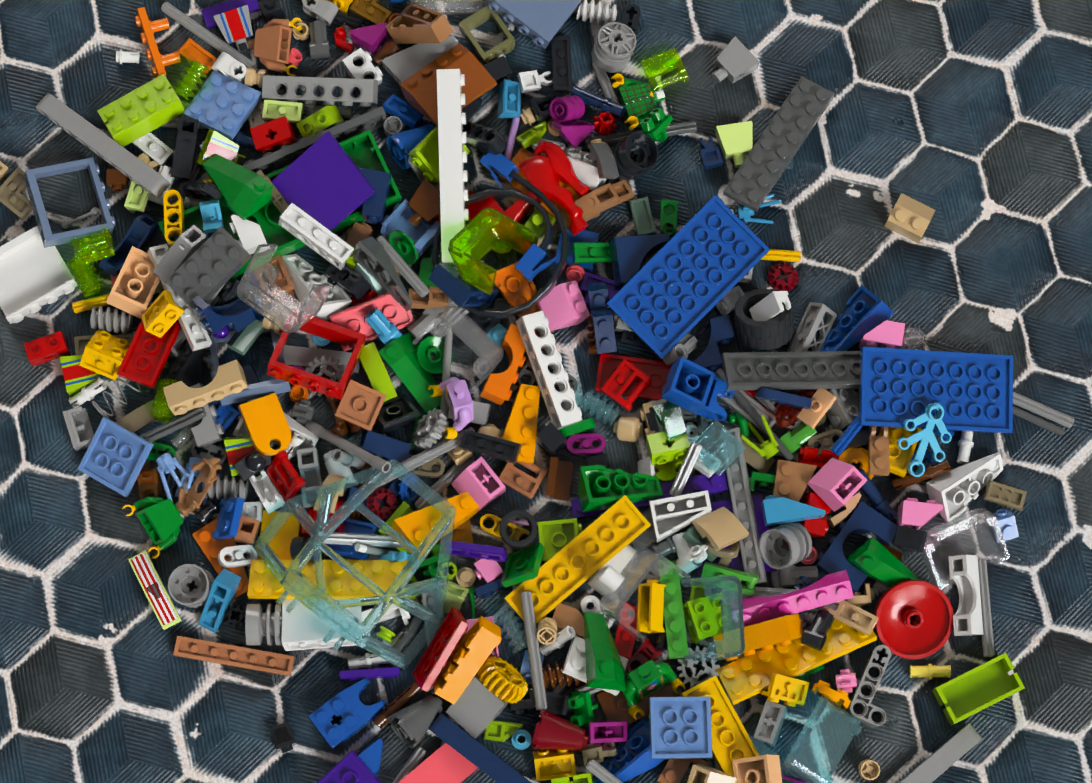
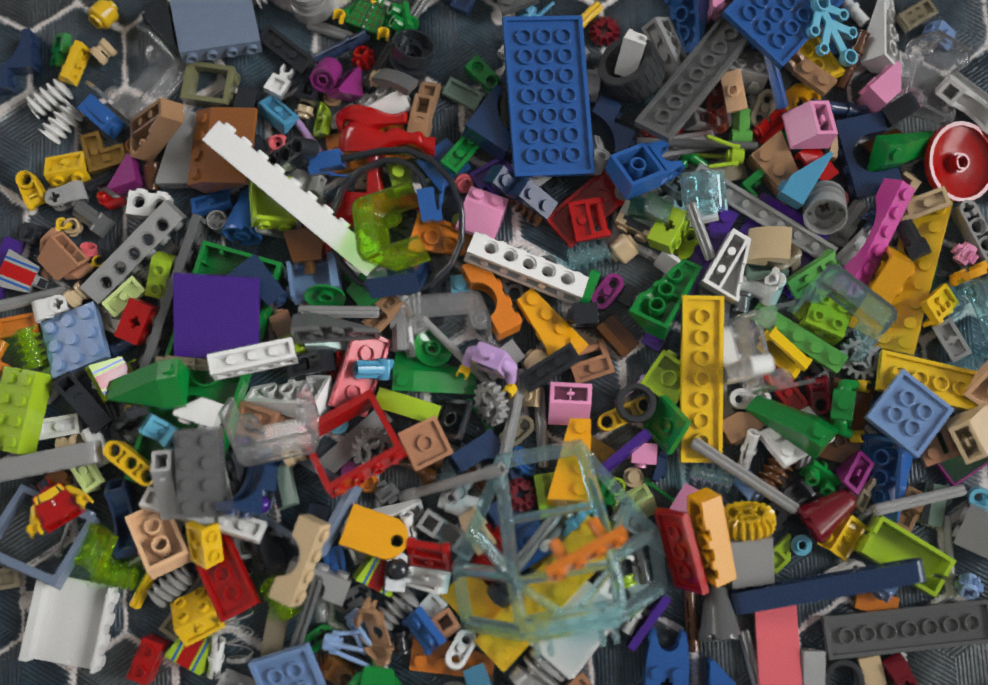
camera: 45 degrees left, 5 degrees up
tan wheel [537,618,558,645] -> none
dark blue beam [757,387,813,409] -> none
none -> torso [26,479,94,539]
none -> coral plate [267,134,286,153]
none -> white leg [288,169,327,197]
none -> orange plate [544,516,628,583]

